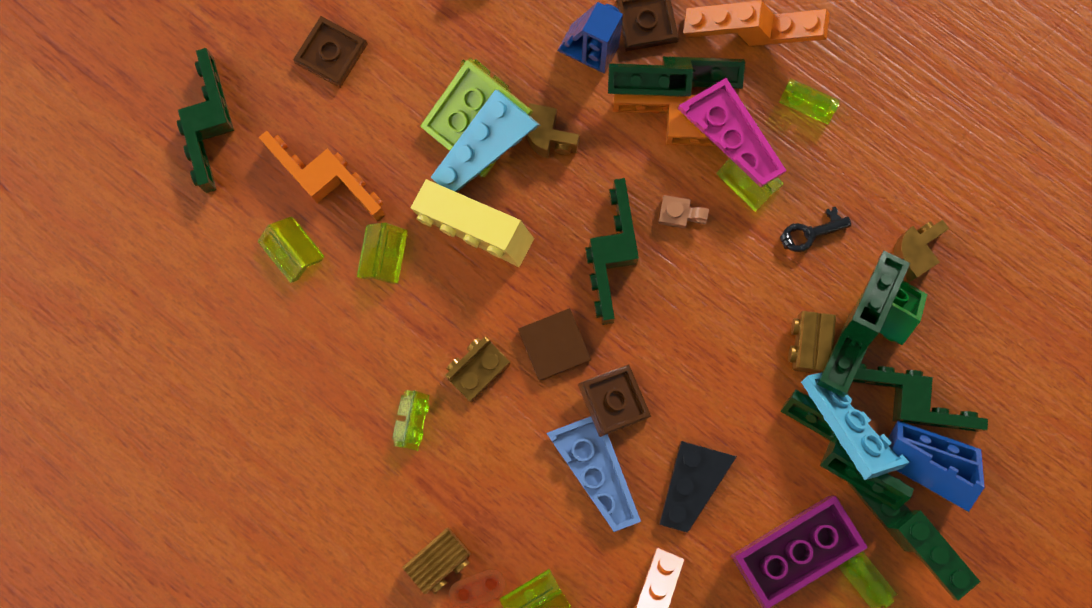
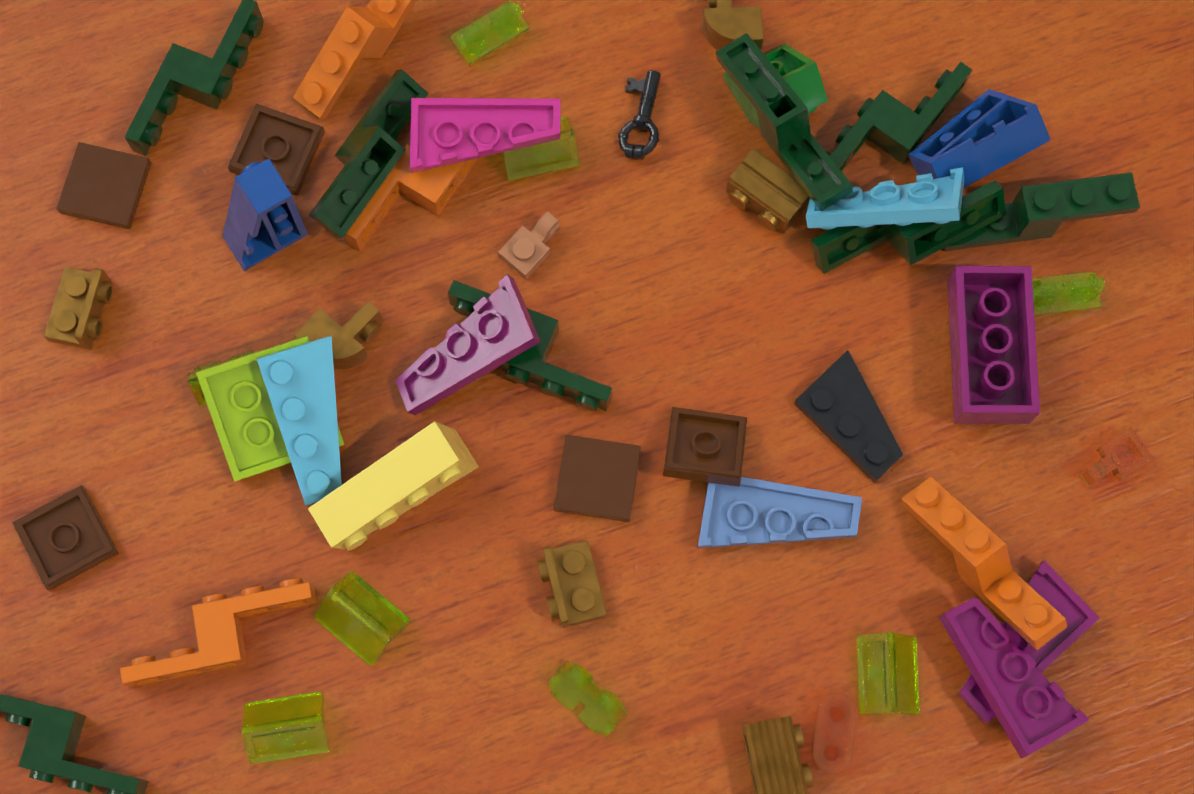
camera: 65 degrees left, 5 degrees down
none -> wing [396,274,541,415]

